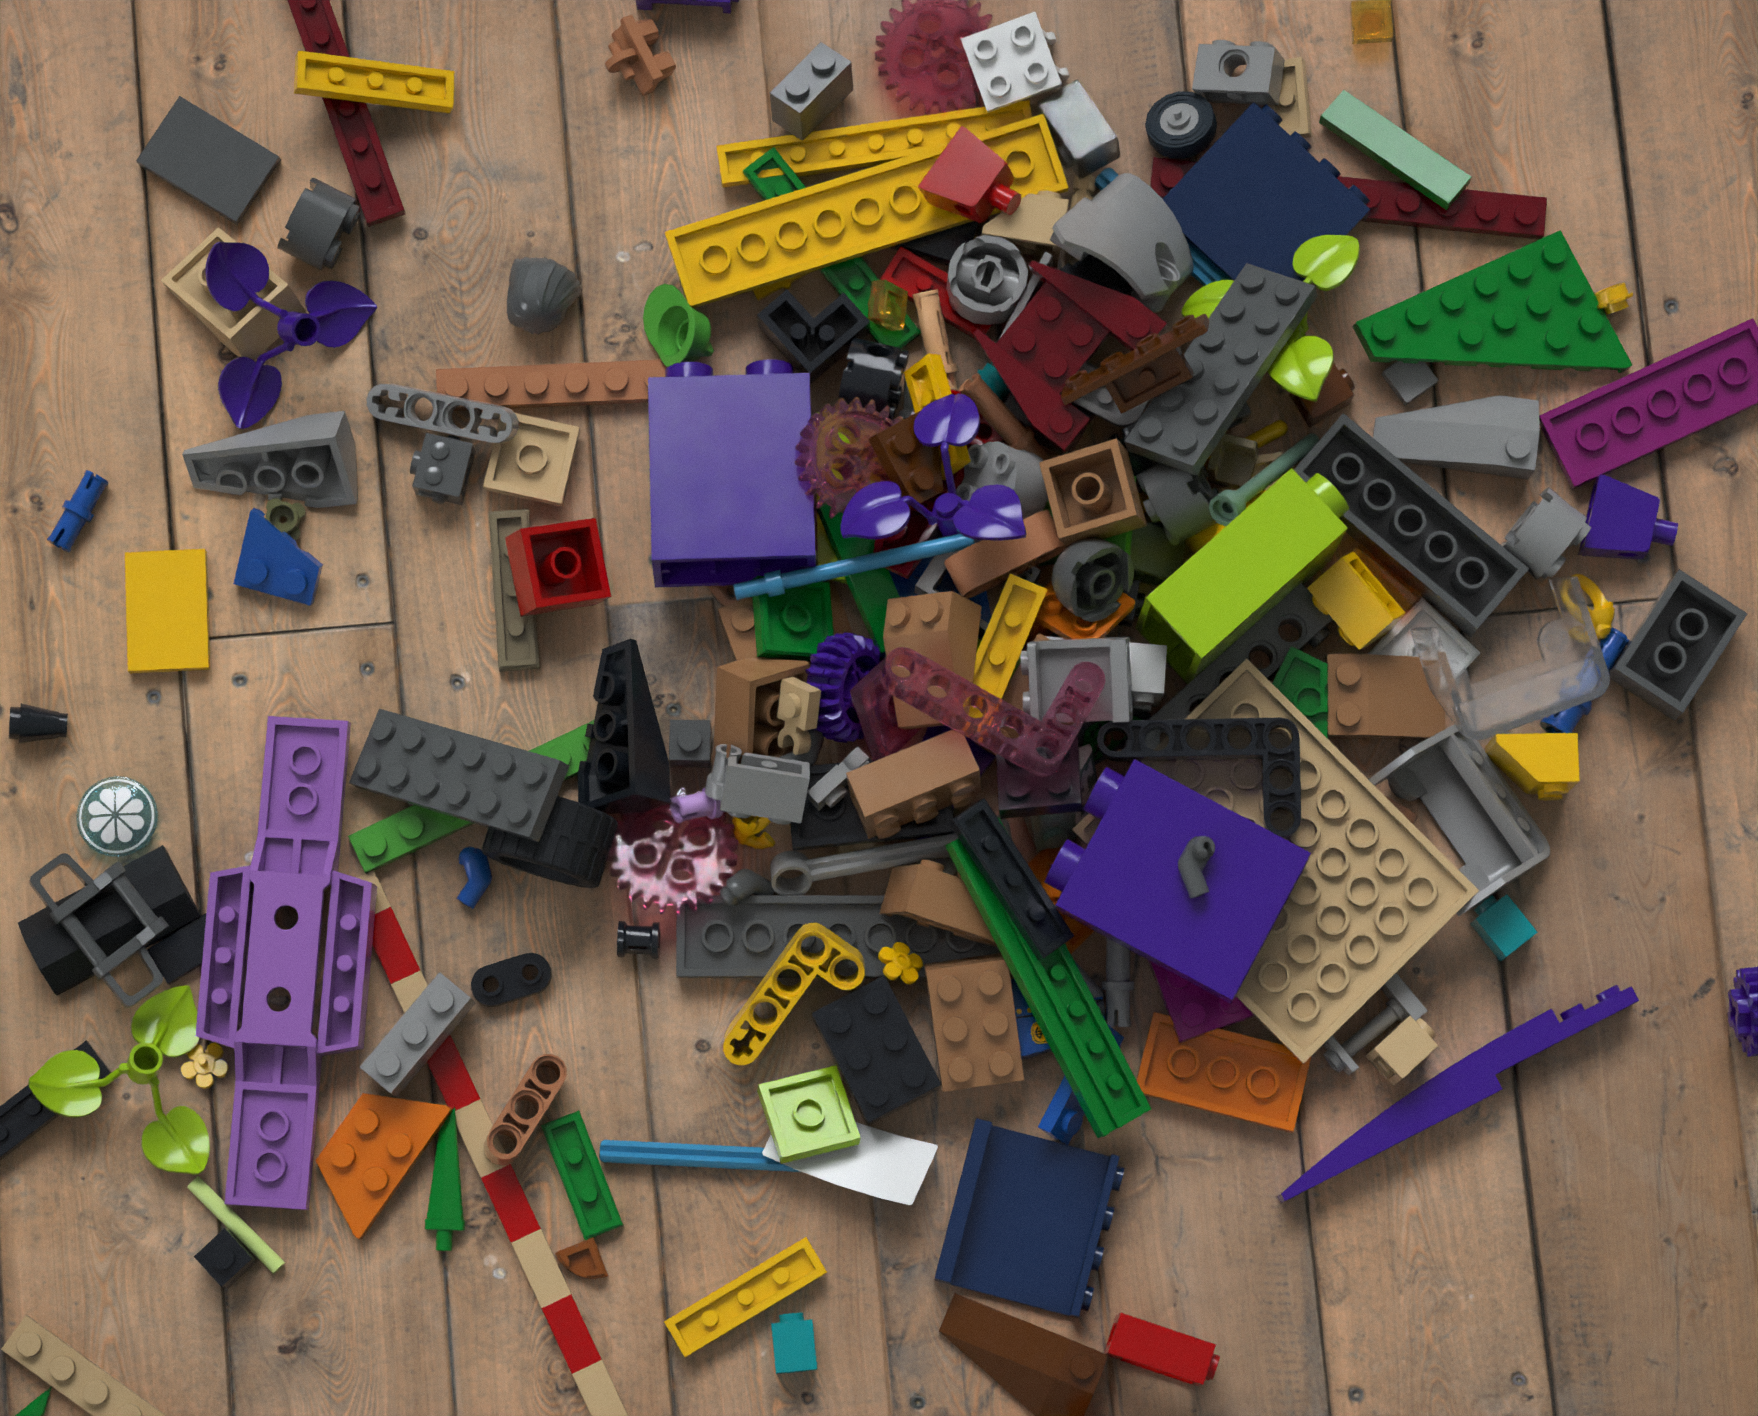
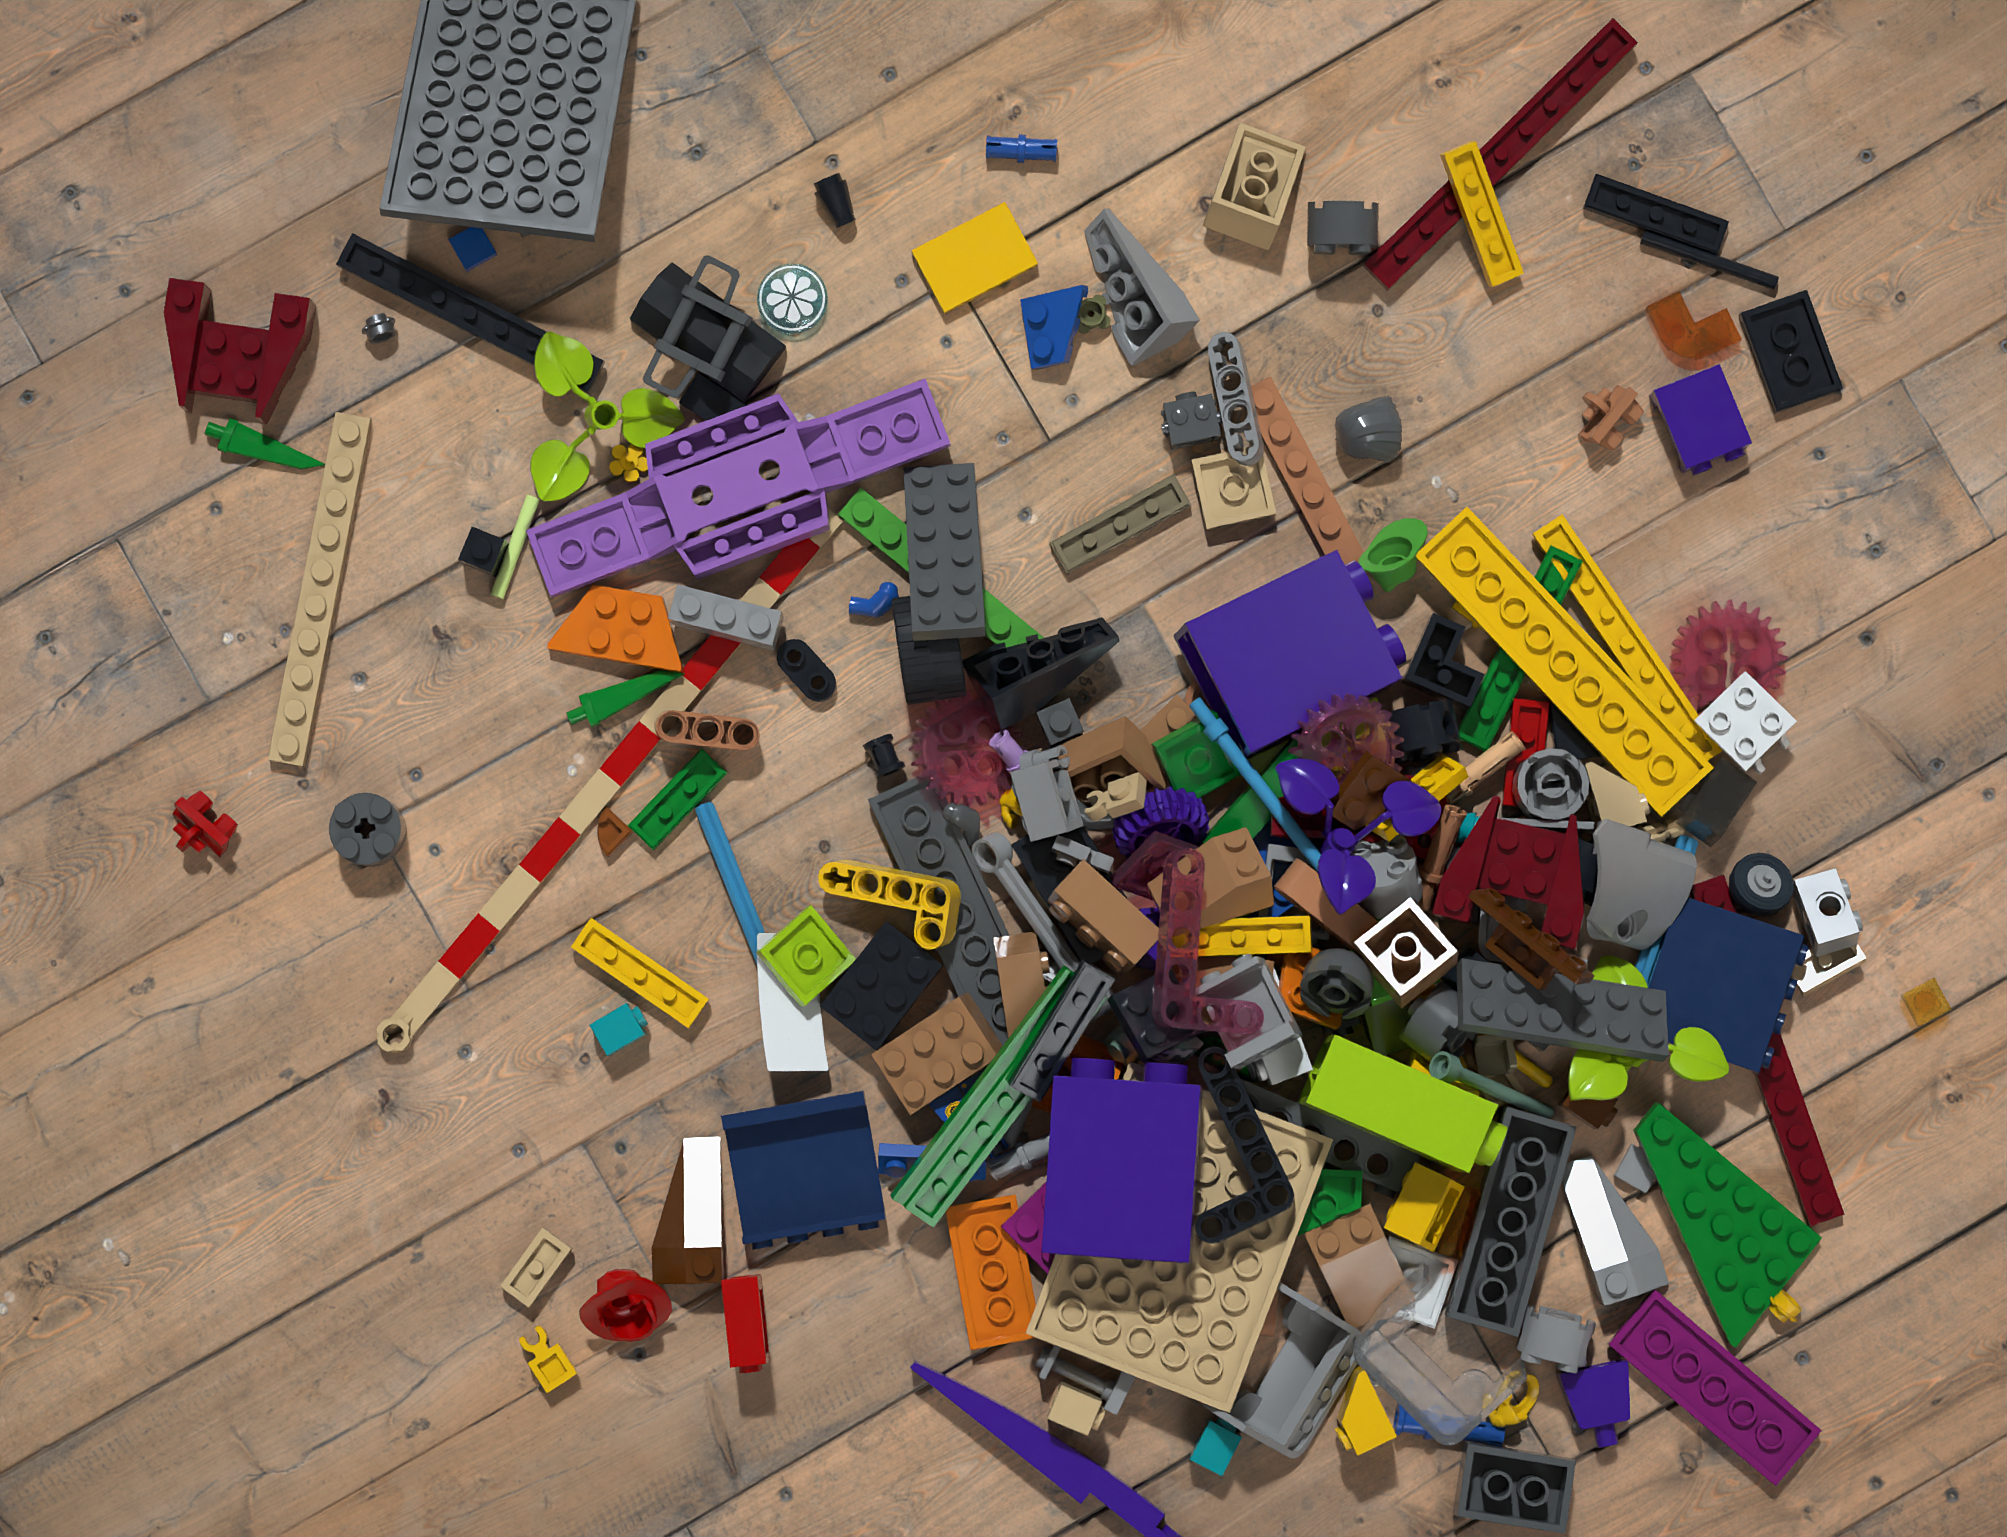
camera: 70 degrees right, 5 degrees up
dark grey tile [136,96,281,225] -> none
dark purple plant [205,242,377,429] -> none
red brick [505,518,611,617] -> none
dark grey brick [770,42,853,141] -> none
clear yellow plate [868,279,908,331] -> none
yellow plant [878,942,923,984] -> none
red torso [918,126,1021,223] -> none
dark grey arm [1177,836,1215,899] -> none
tile [1319,90,1472,210] -> none

